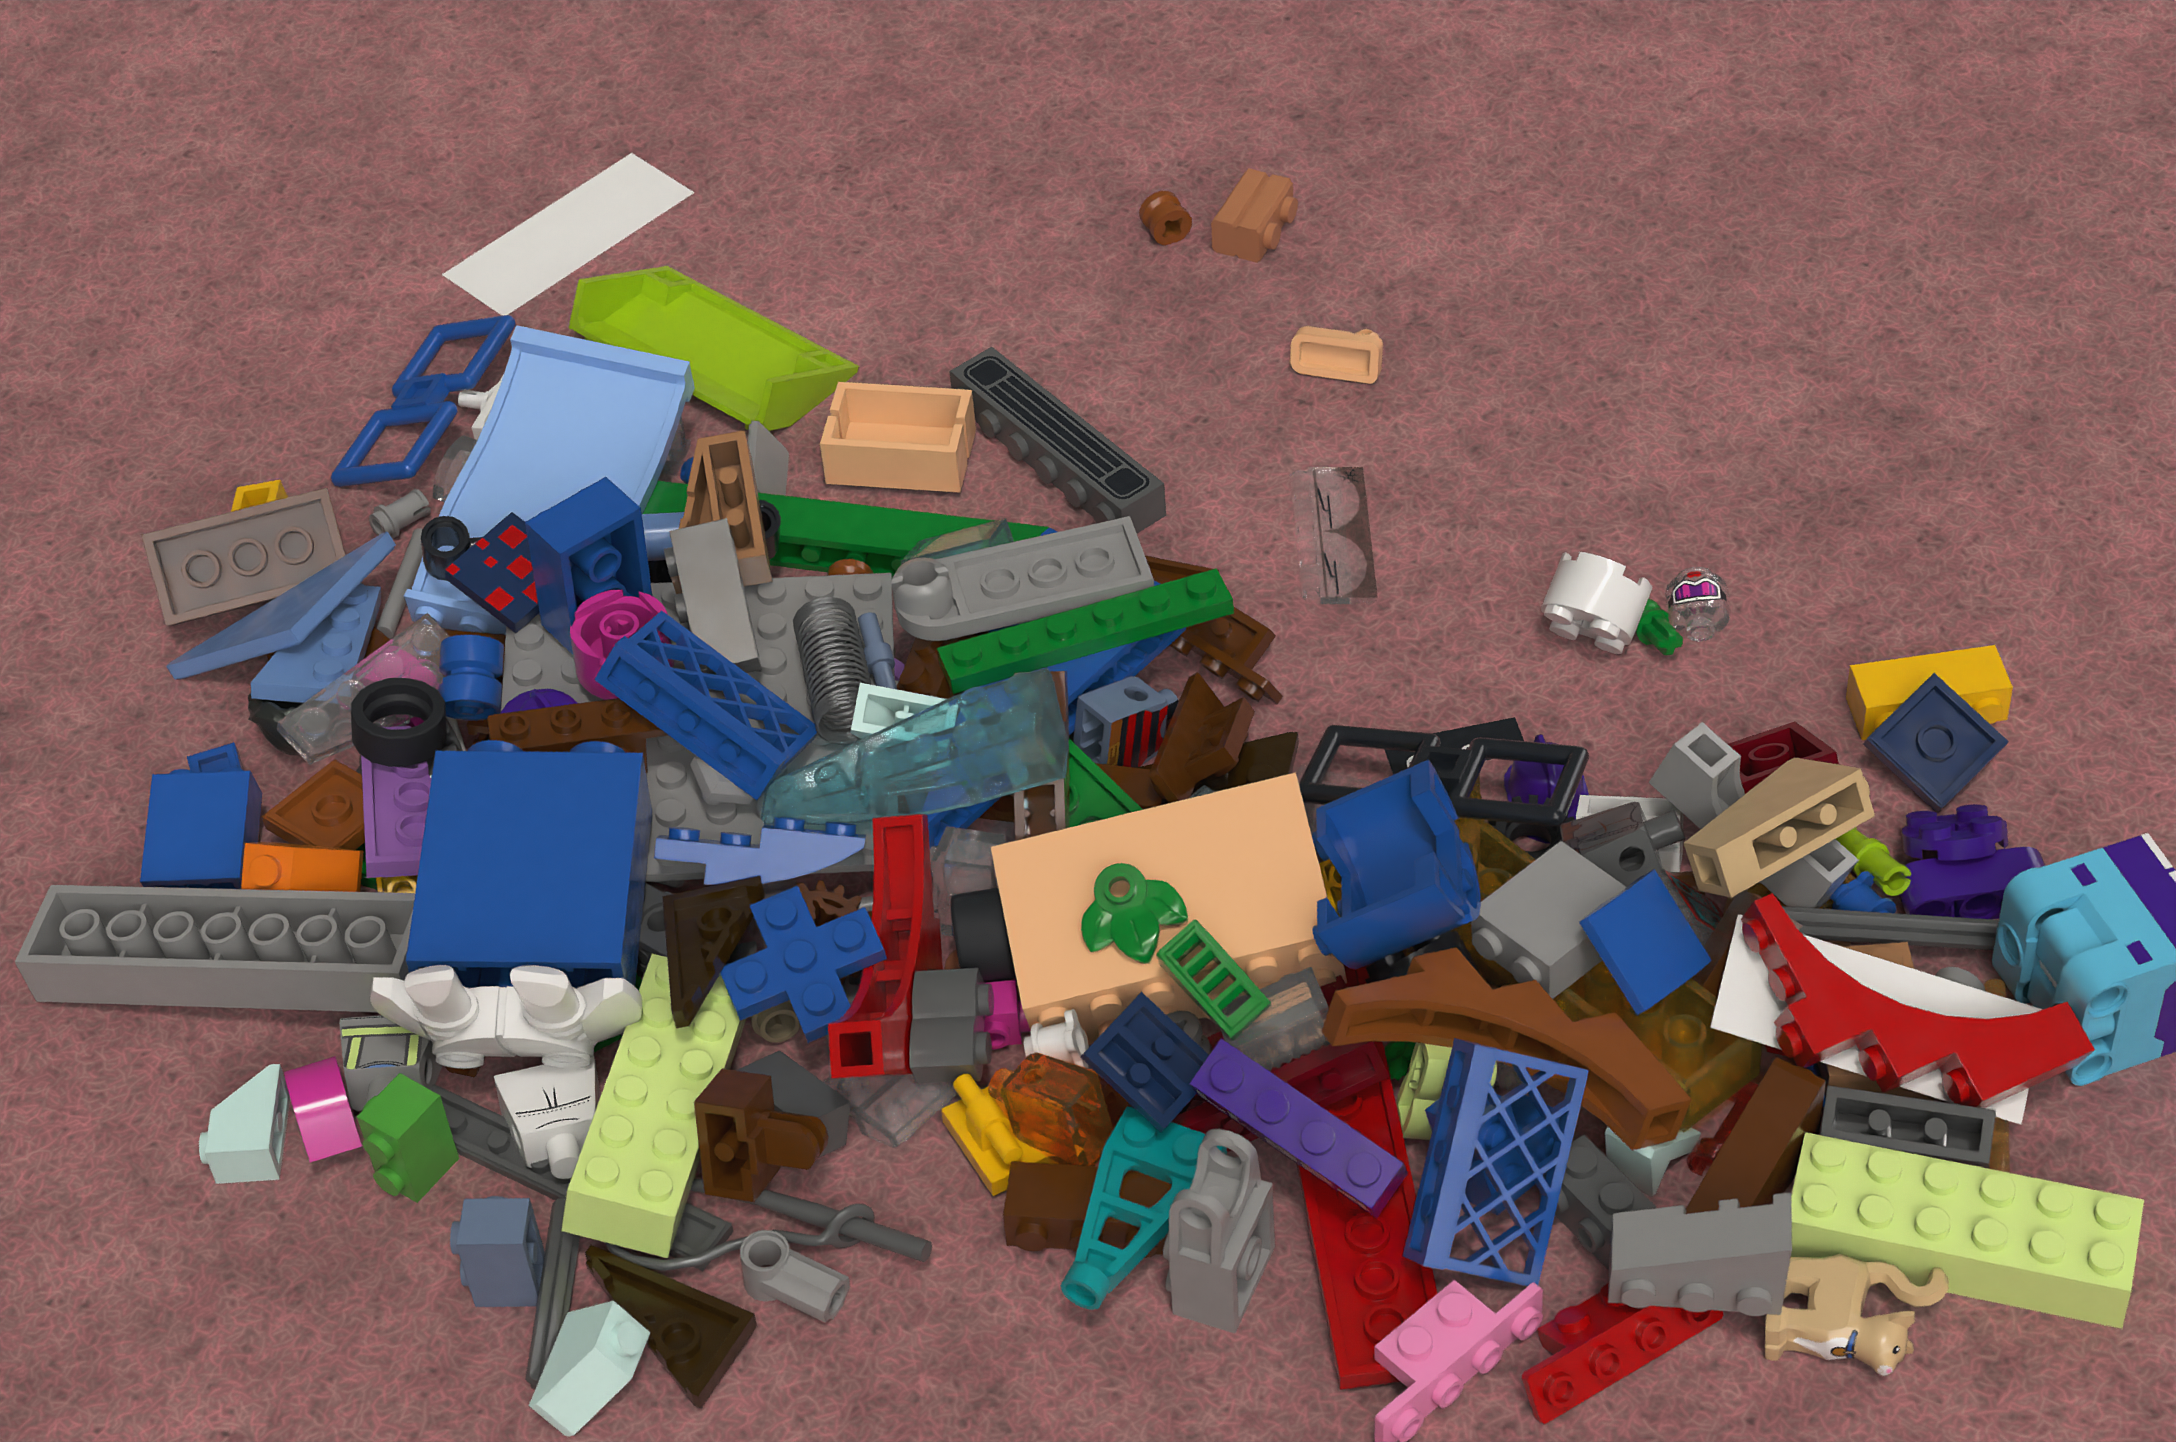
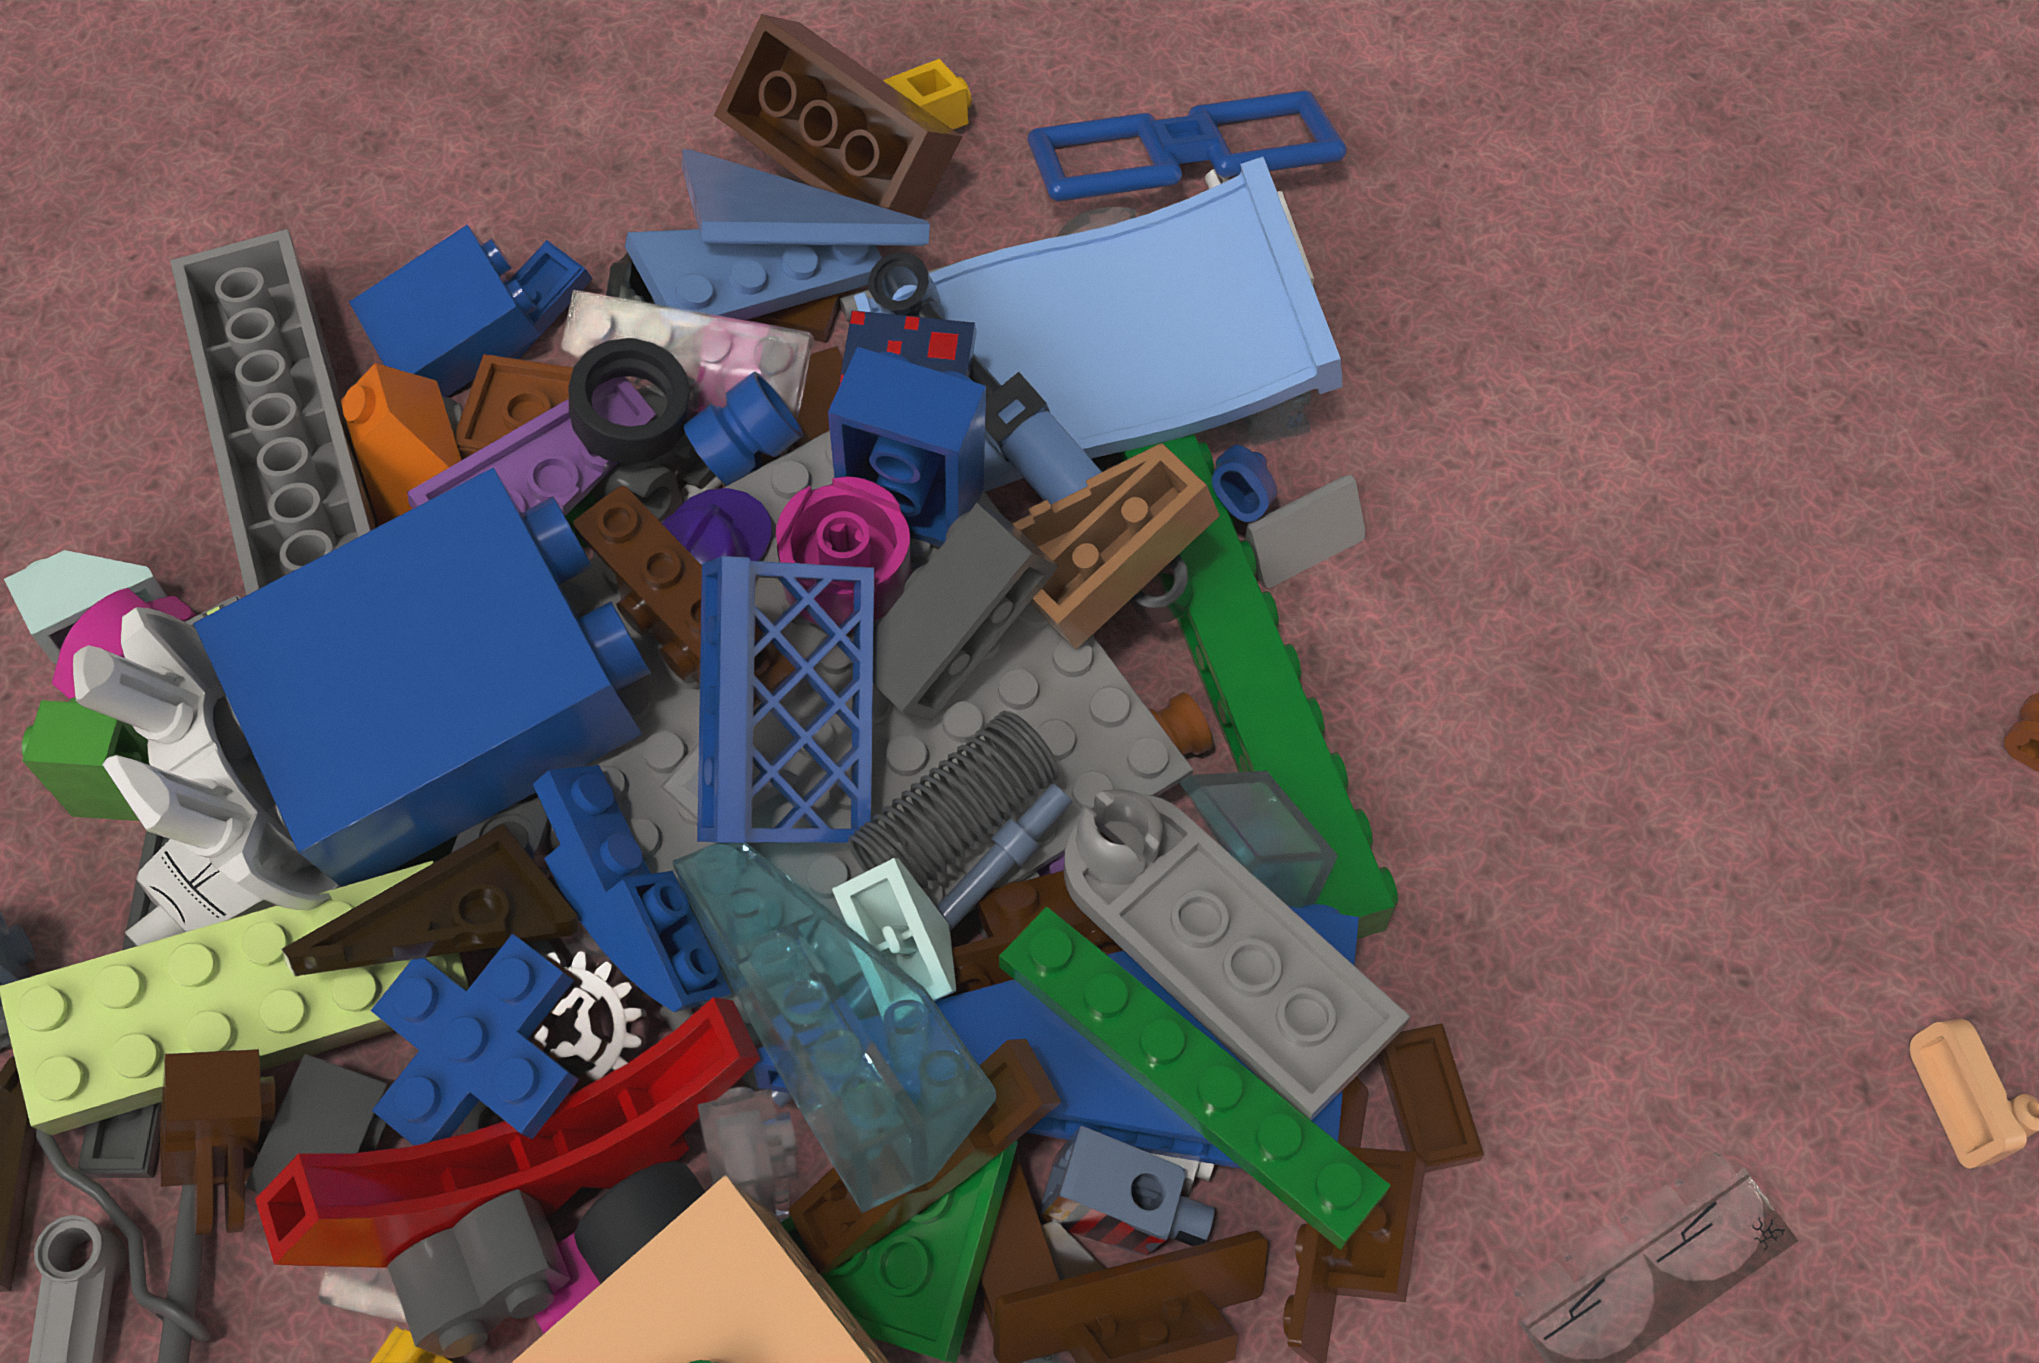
camera: 55 degrees right, 15 degrees up
light grey pin [369,489,431,539] -> none
white sticker [442,153,695,315] -> none
lime slope [569,266,859,432] -> none
light nougat piece [820,382,976,493] -> none
dark grey brick [949,347,1166,533] -> none

